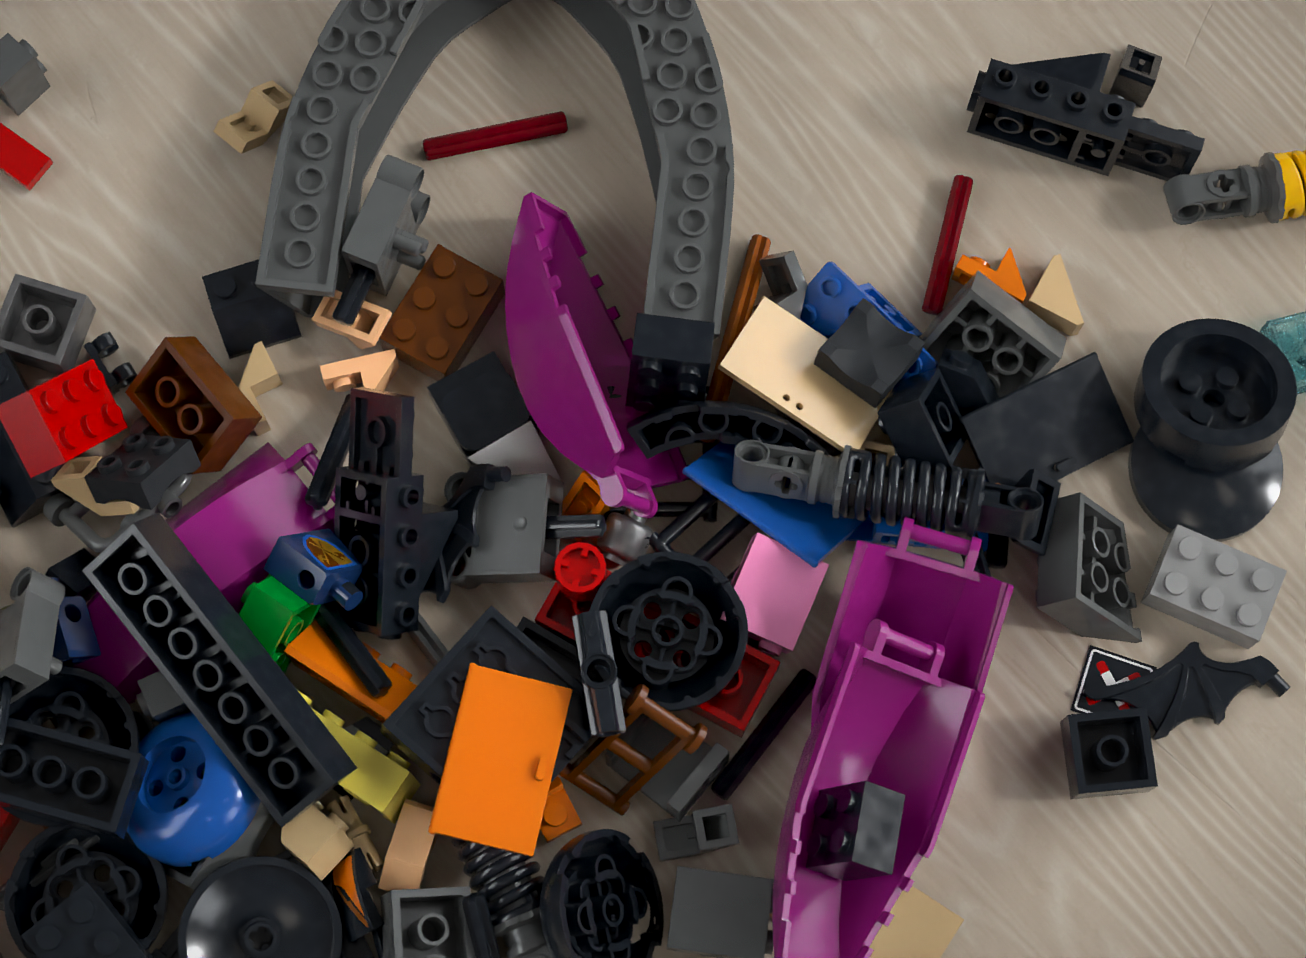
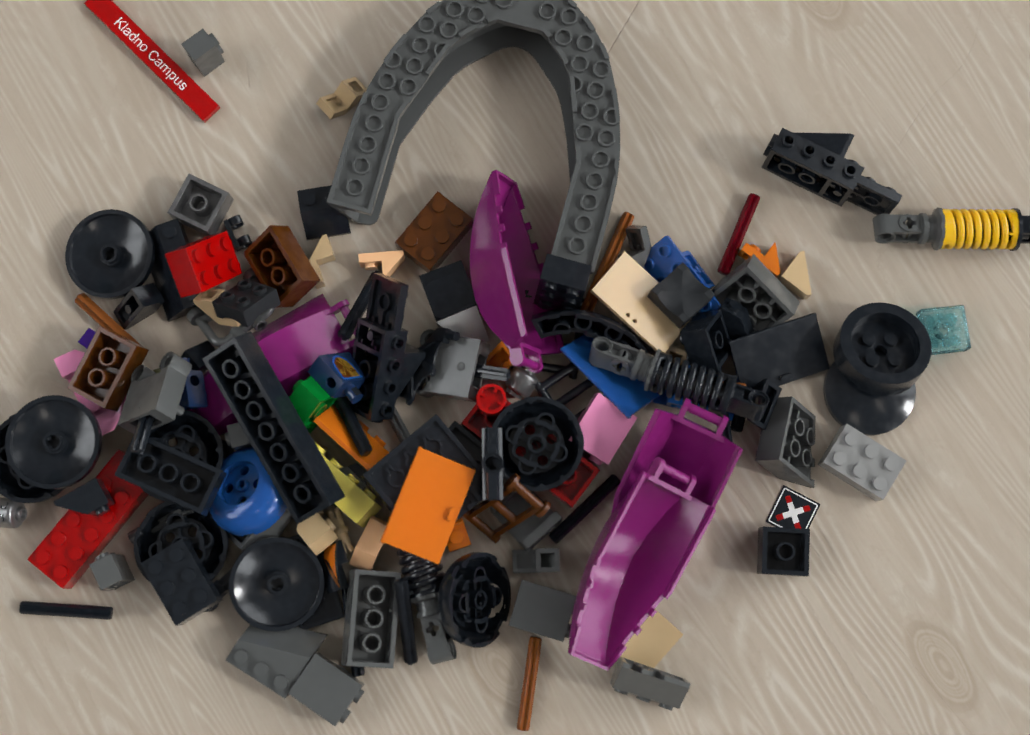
camera: 10 degrees right, 5 degrees up
light nougat slope [311,290,392,349] -> none
dark grey piece [333,154,431,326] -> none
dark red axle [423,111,568,160] -> none
black brick [806,781,905,881] -> none
black animal [1083,641,1290,741] -> none
black slope [1108,44,1162,108] -> none

